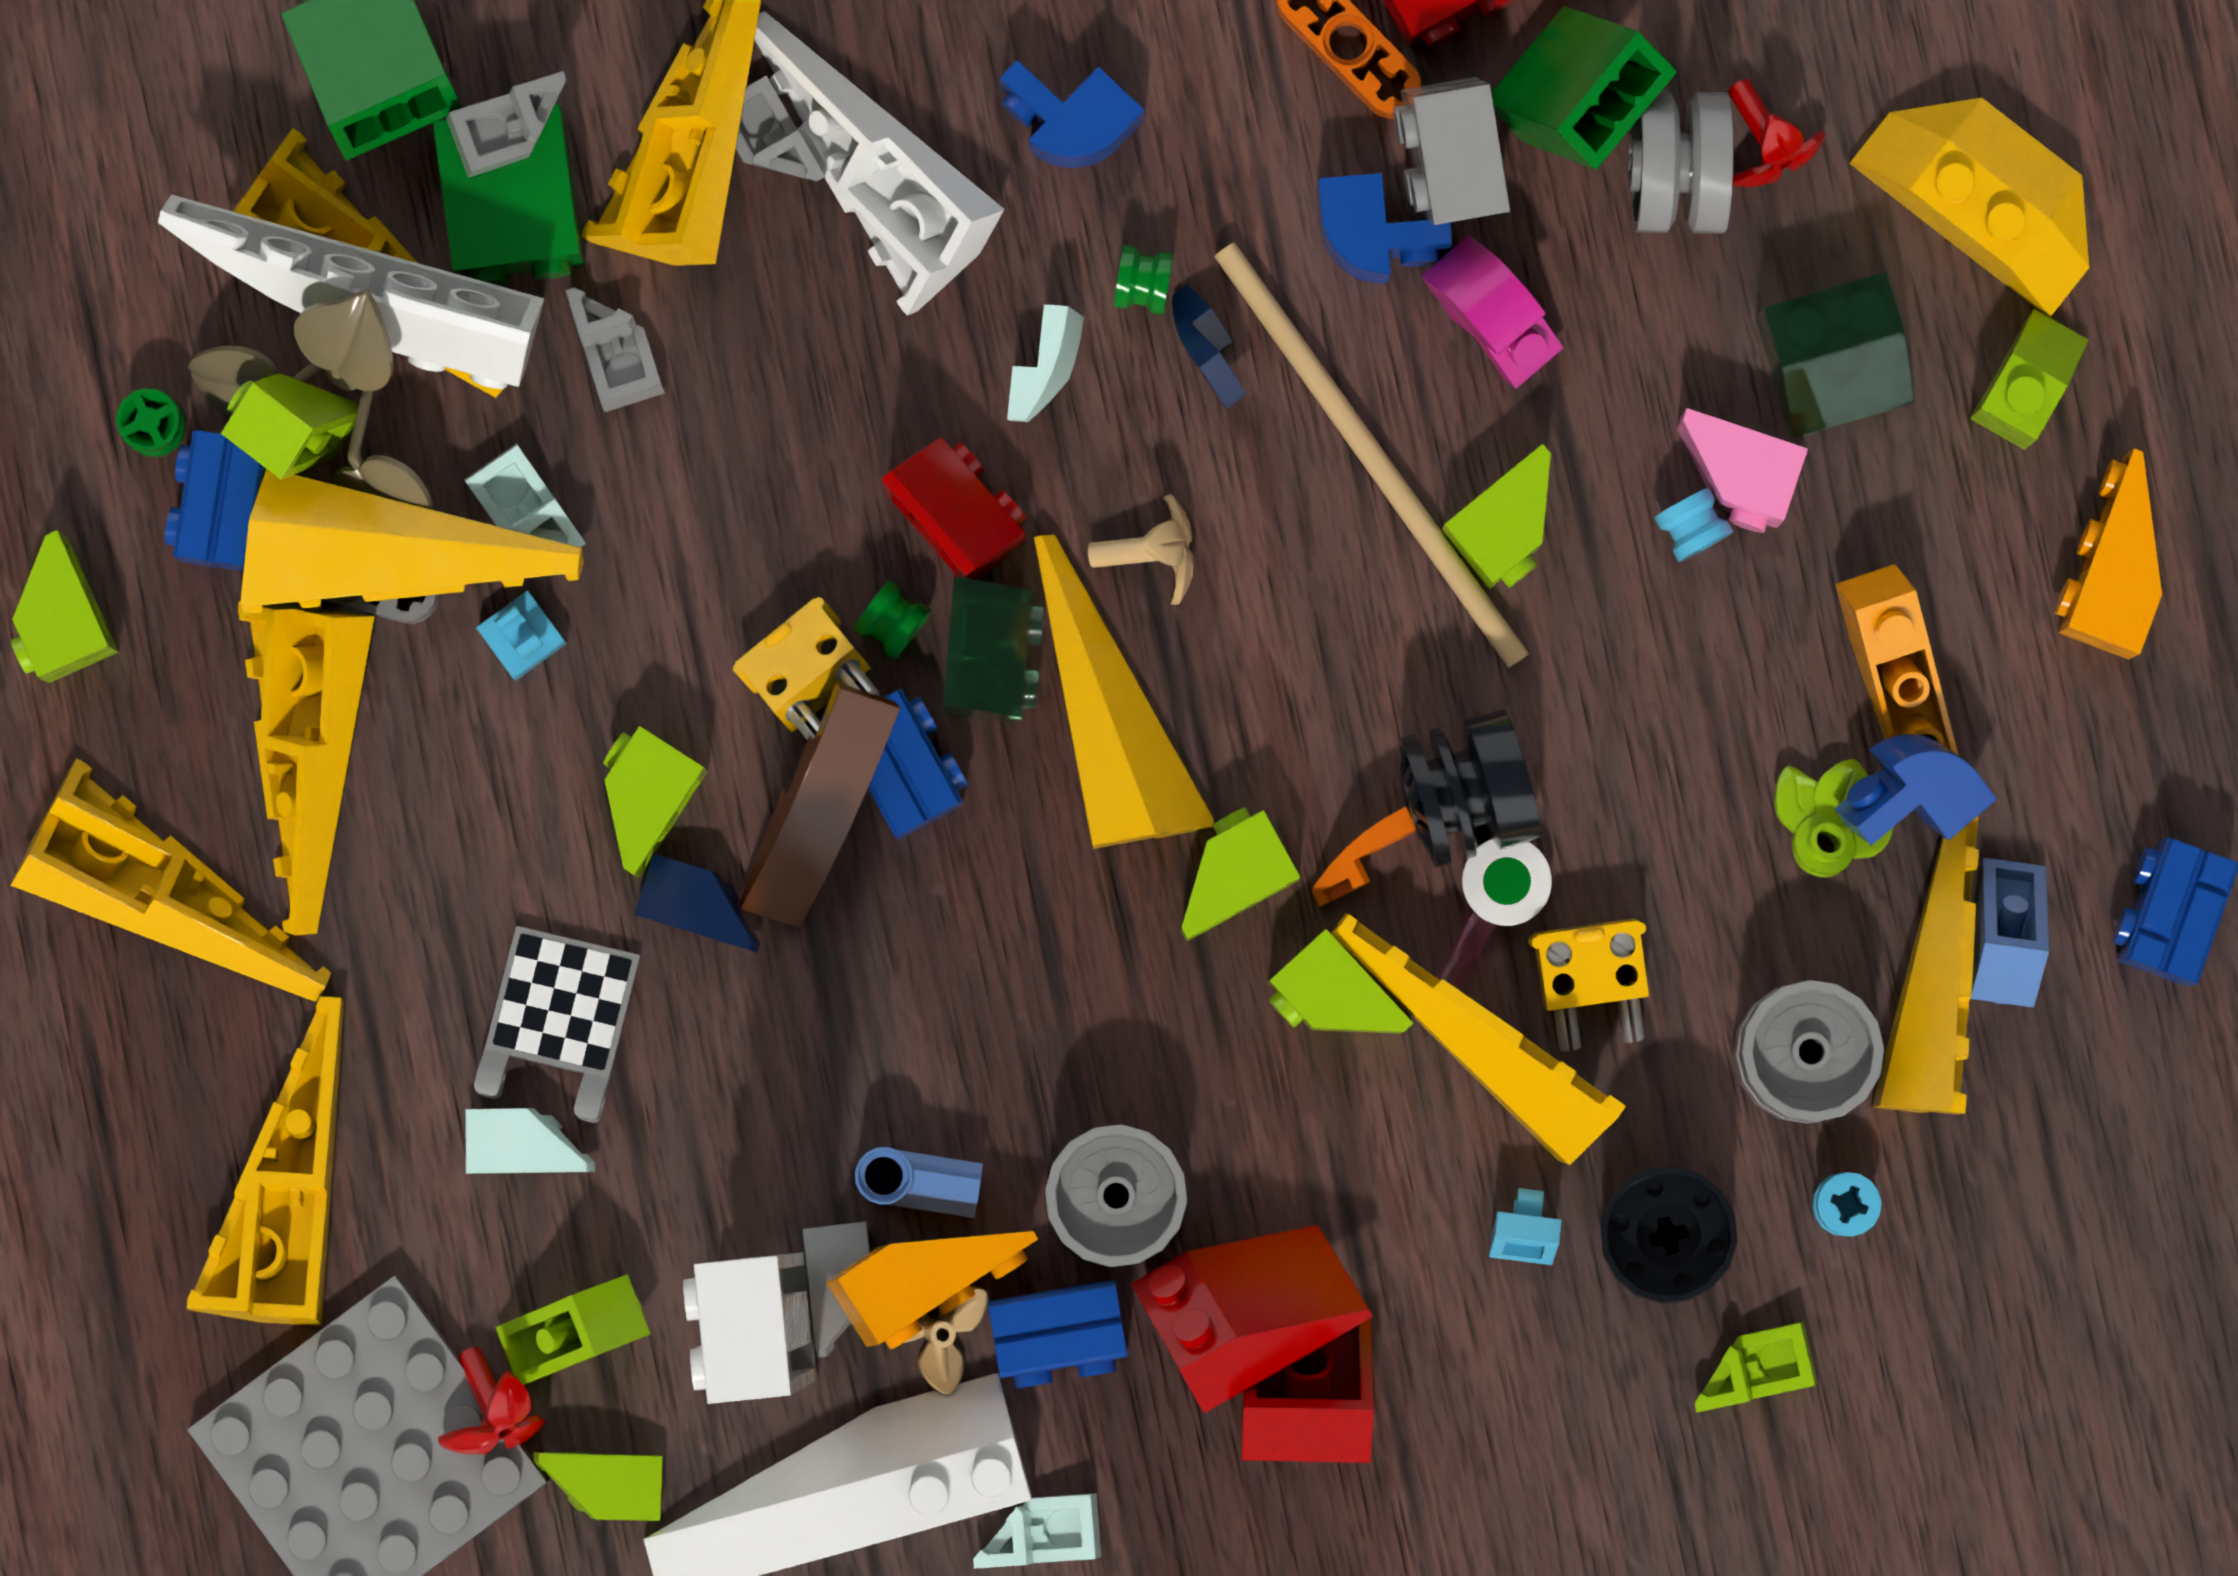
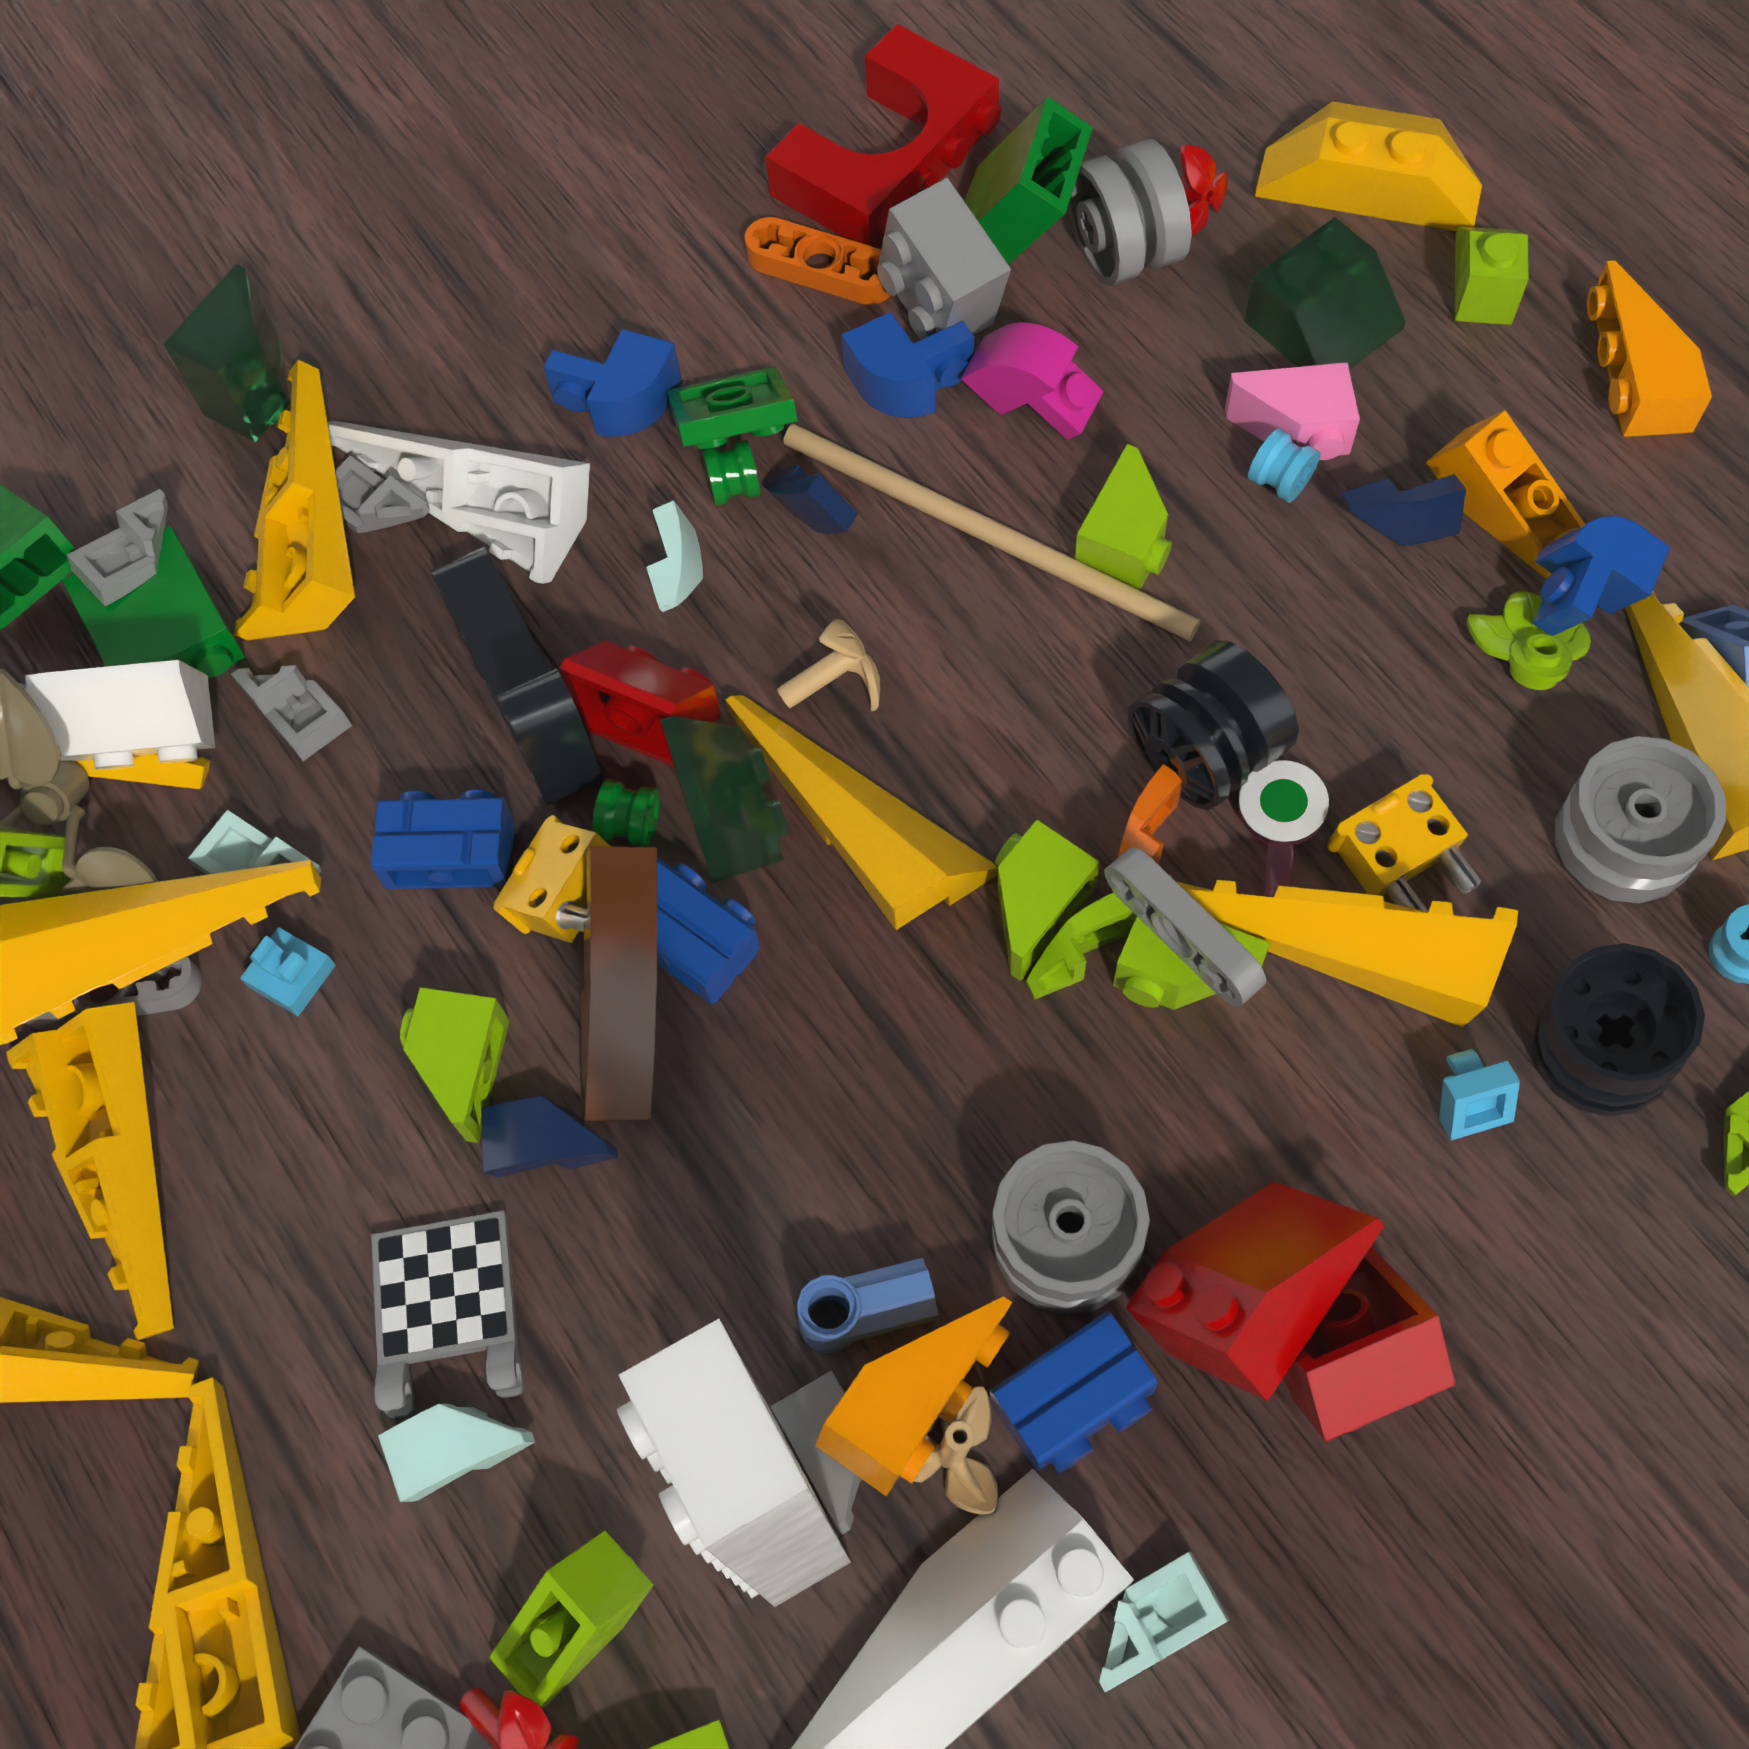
camera: 15 degrees left, 20 degrees down
none -> blue brick [371,790,515,889]
none -> black beam [430,546,603,806]
none -> green plate [666,366,798,449]
none -> lime slope [1026,892,1135,1000]
none -> light grey beam [1104,847,1266,1007]
none -> dark blue slope [1341,474,1466,546]

